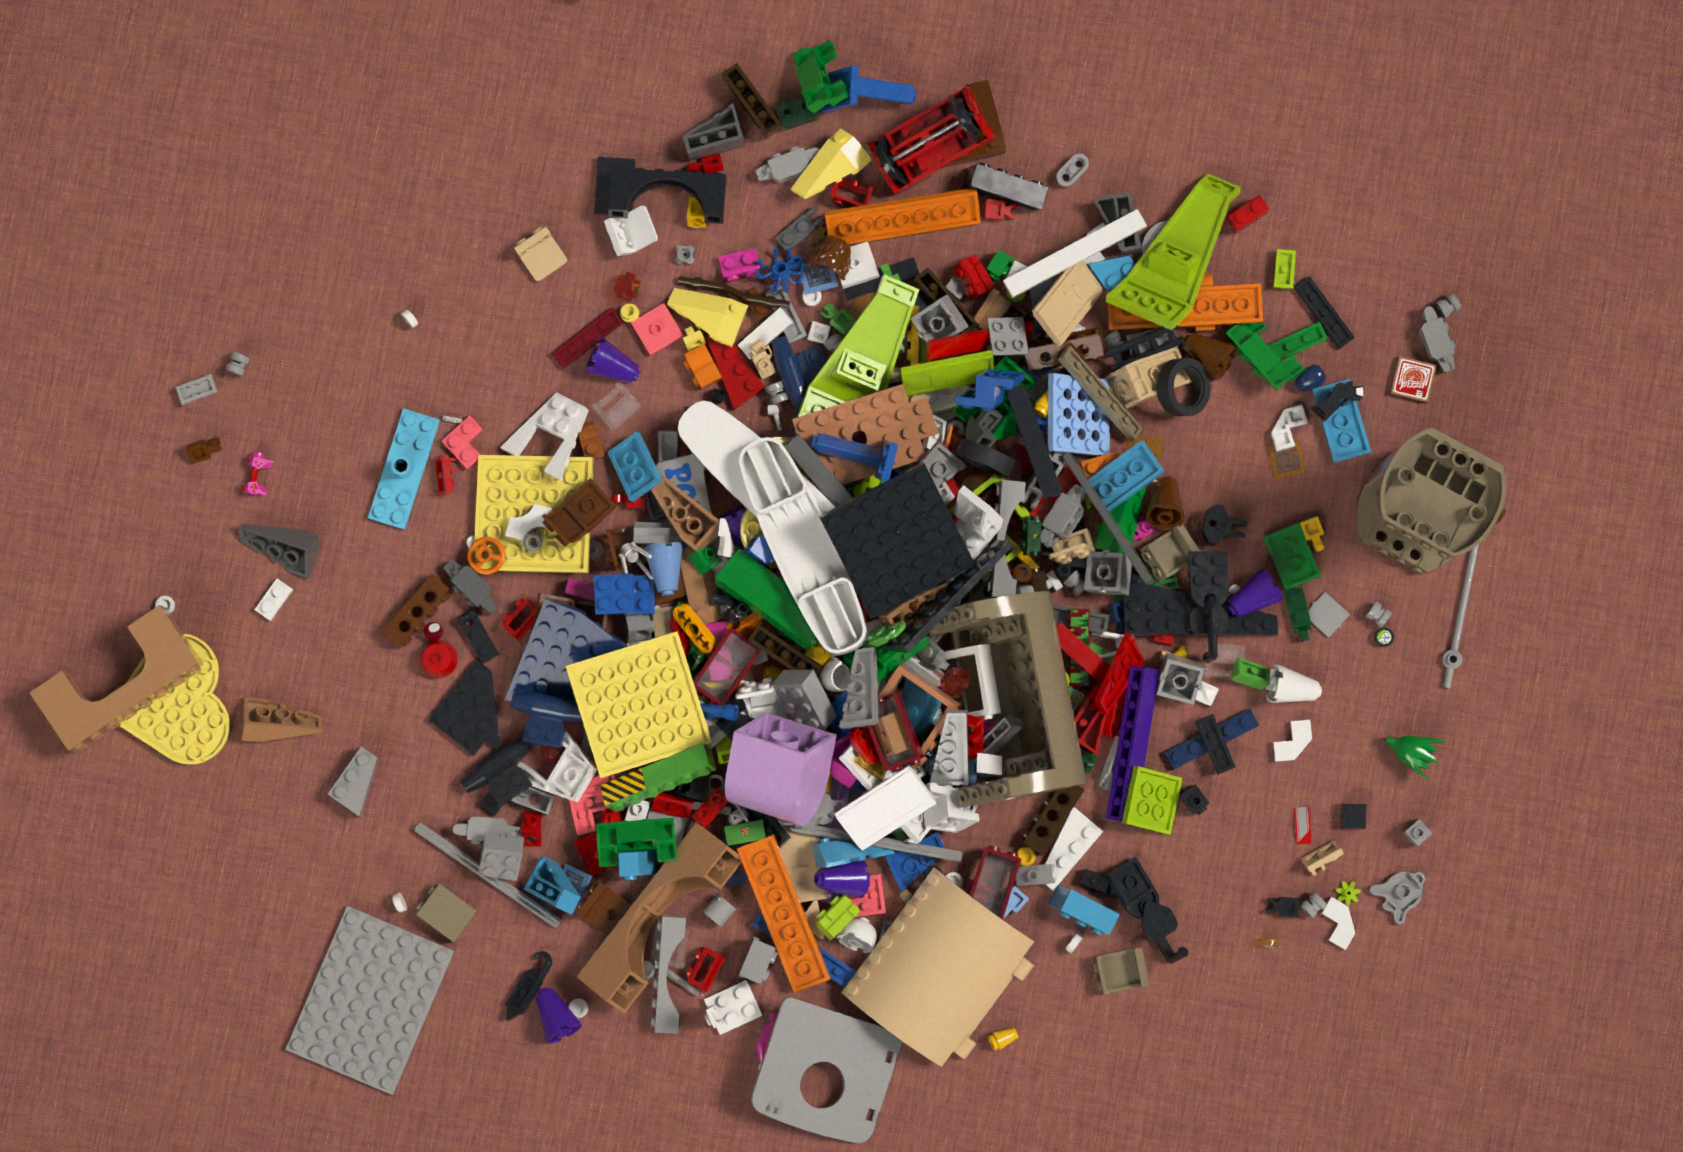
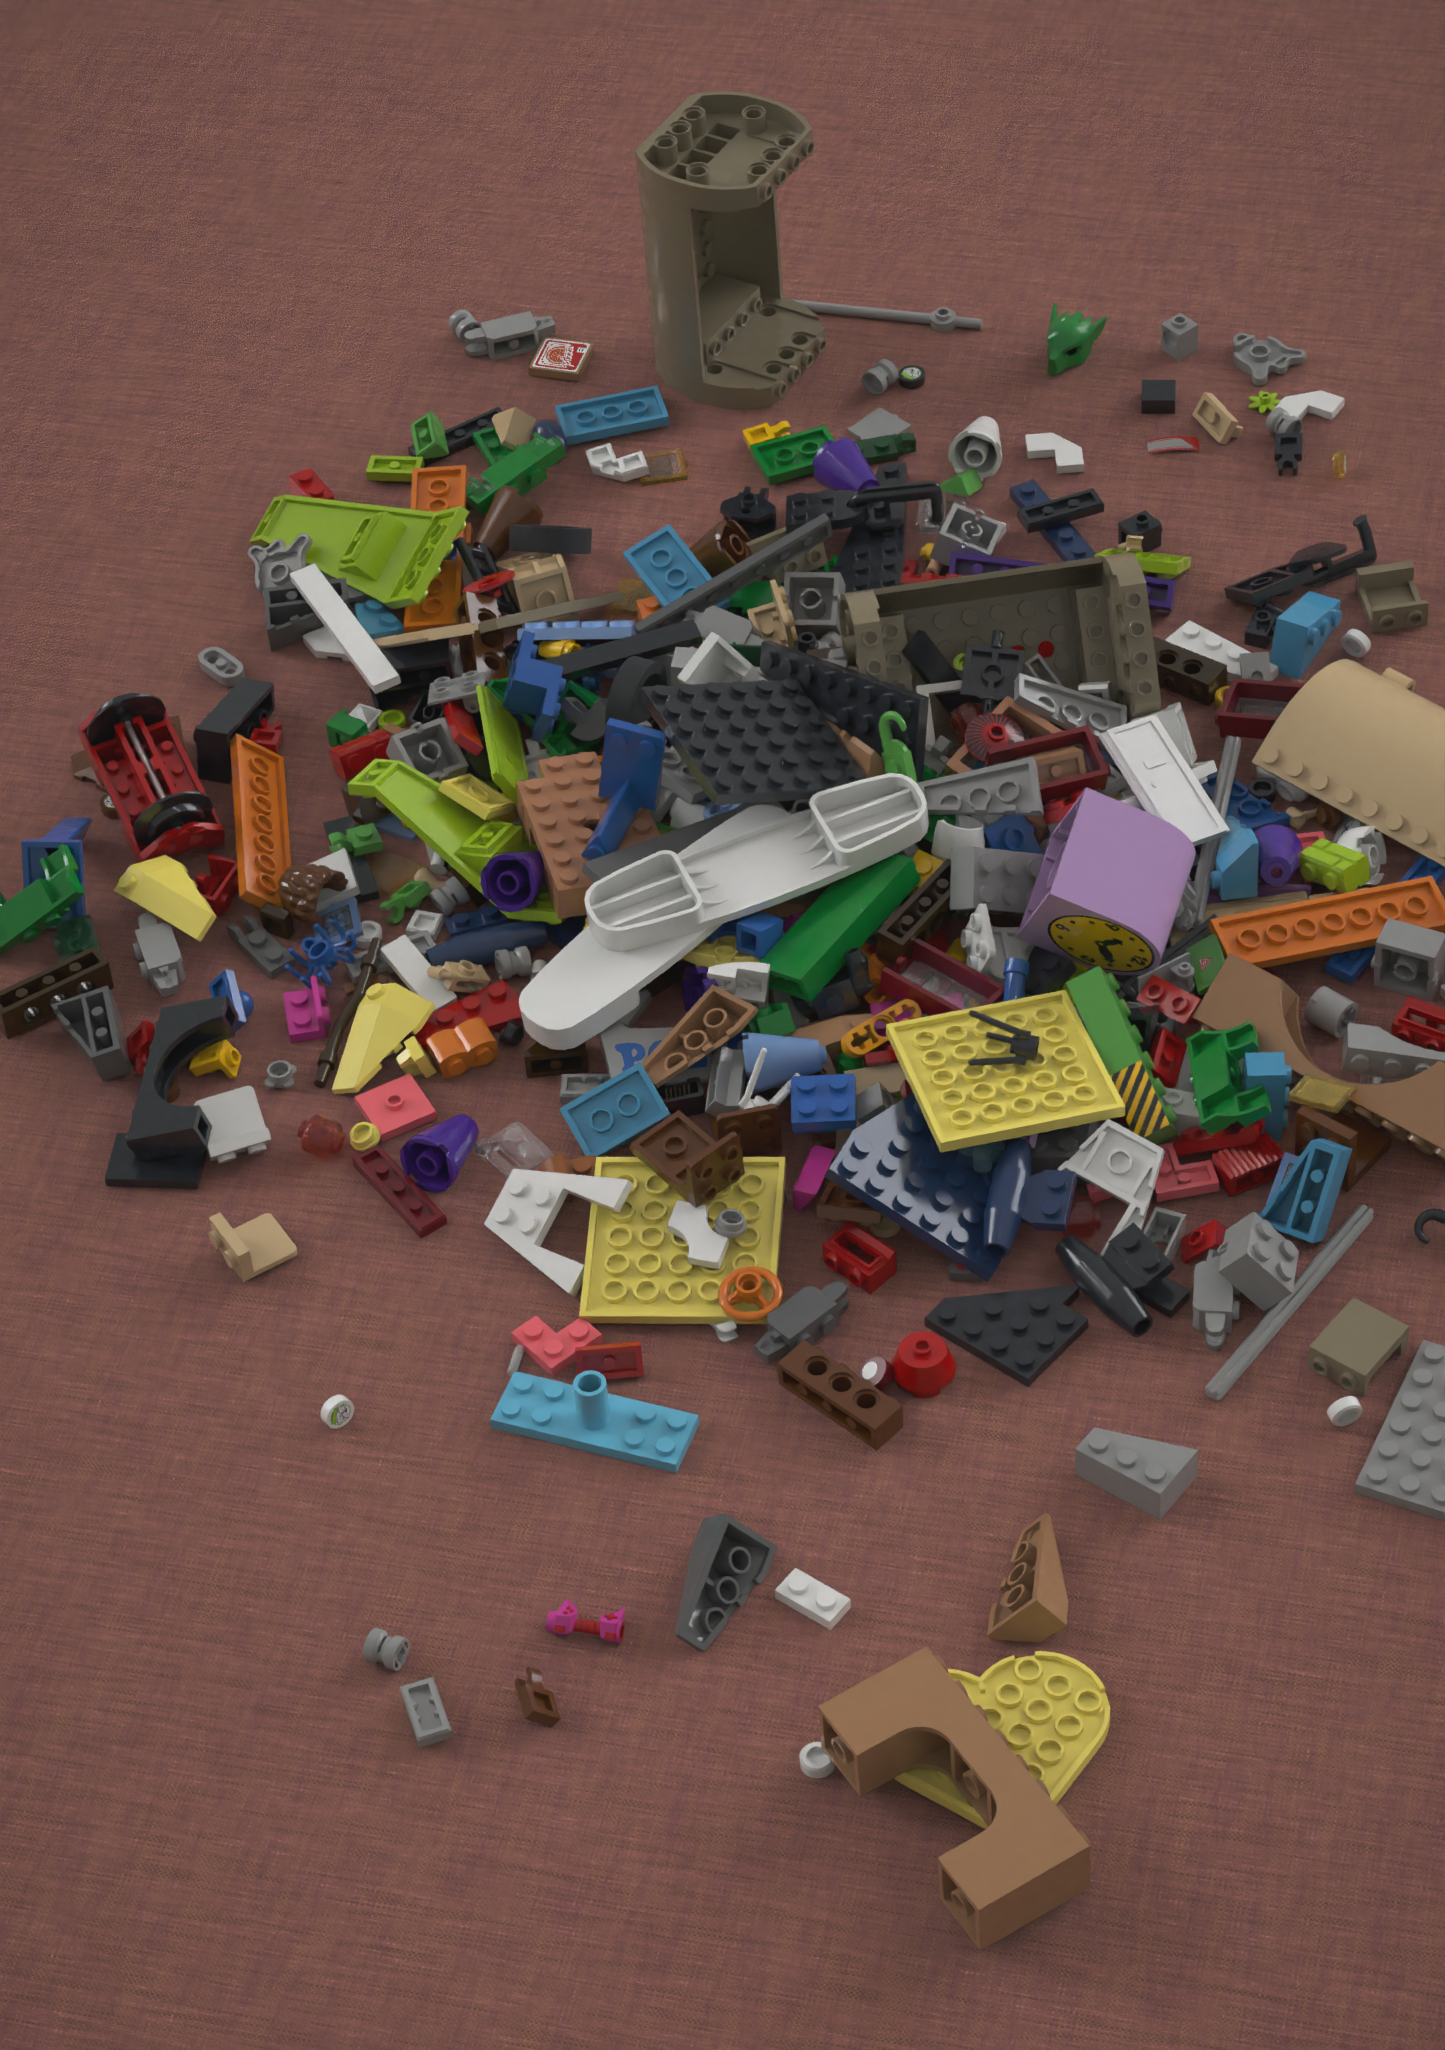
camera: 80 degrees left, 40 degrees down
black plate [456,608,500,664] -> none
black hips [1311,382,1363,422] -> none
none -> blue tile [209,969,254,1031]
none -> light grey tile [248,533,313,596]
none -> bright green slope [410,411,449,459]
none -> light yellow tile [438,773,515,820]
none -> red dish [462,570,515,598]
none -> dark purple cone [481,851,544,913]
none -> tan slope [492,407,536,451]
none -> black tile [901,630,982,729]
none -> black plate [960,629,1025,715]
none -> dish [965,713,1024,764]
none -> black plant [968,1010,1040,1066]
none -> tan hand [1118,535,1143,553]
none -> clear yellow piece [1287,1073,1357,1113]

